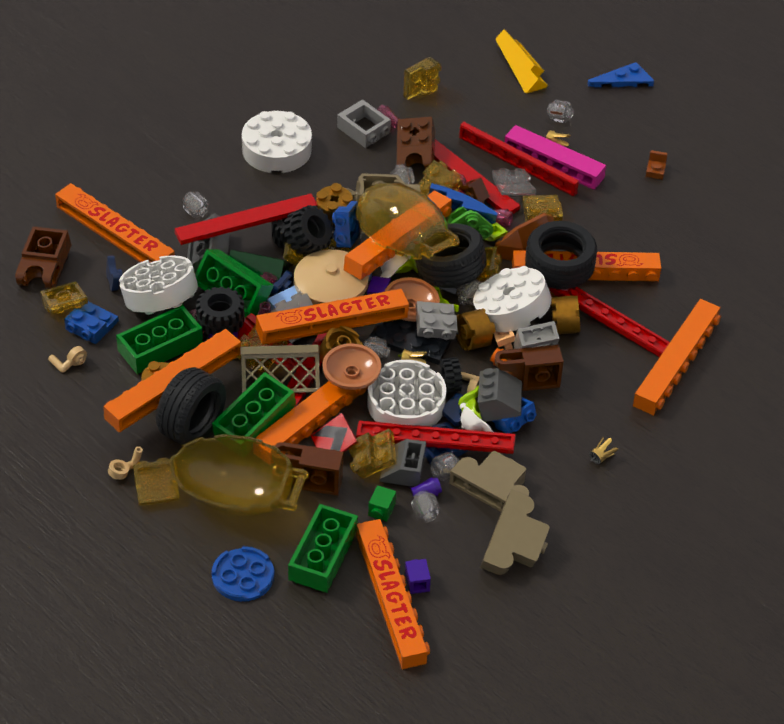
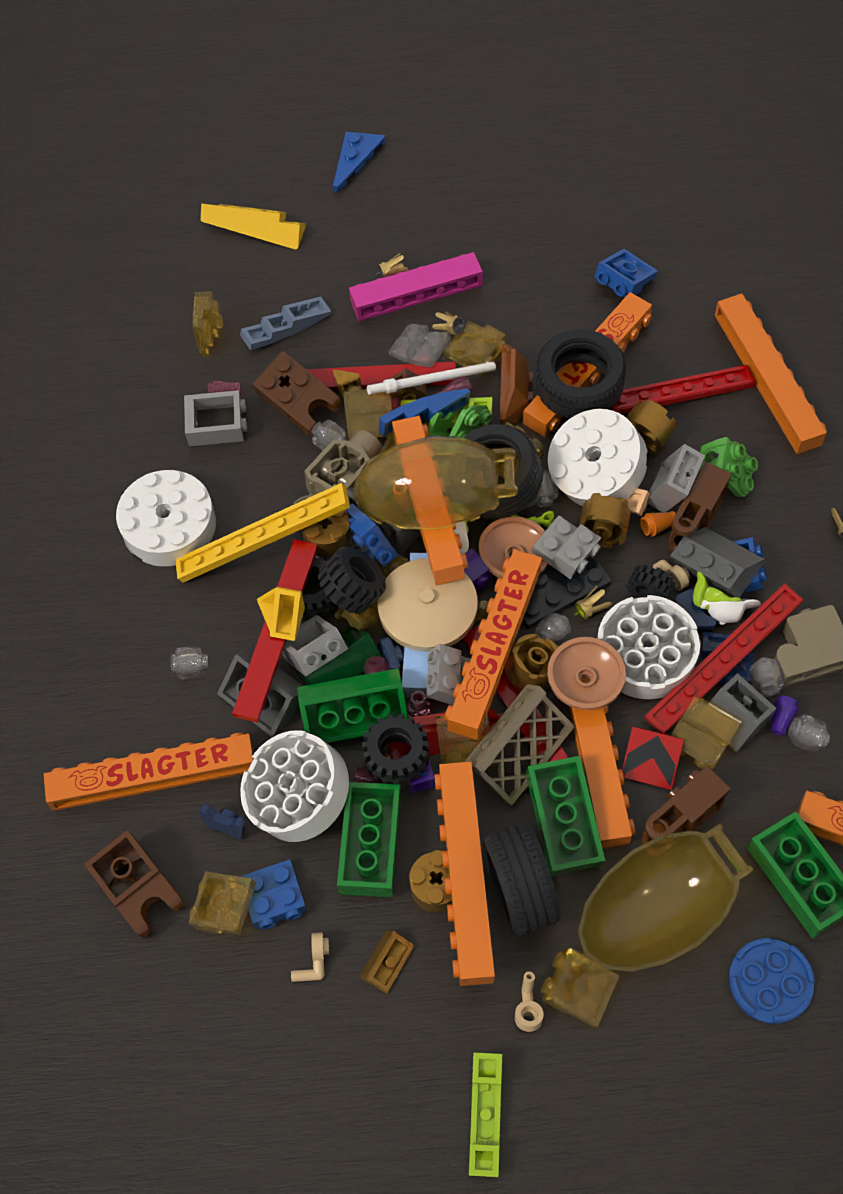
camera: 45 degrees left, 15 degrees up
green brick [368,485,396,521] -> none
red tile [459,122,579,197] -> none
clear head [547,100,574,123] -> none
dark orange bracket [646,150,668,180] -> none
none -> yellow plate [175,483,350,583]
none -> sand blue slope [240,297,331,350]
none -> yellow slope [257,587,305,641]
none -> light grey window [282,615,348,676]
none -> pearl gold slope [333,370,363,397]
none -> pearl gold slope [359,930,415,994]
none -> white bar [367,362,496,395]
none -> pearl gold piece [432,312,465,335]
none -> lime slope [469,1053,502,1177]
none -> blue plate [594,249,658,297]
none -> bright green piece [699,437,758,497]

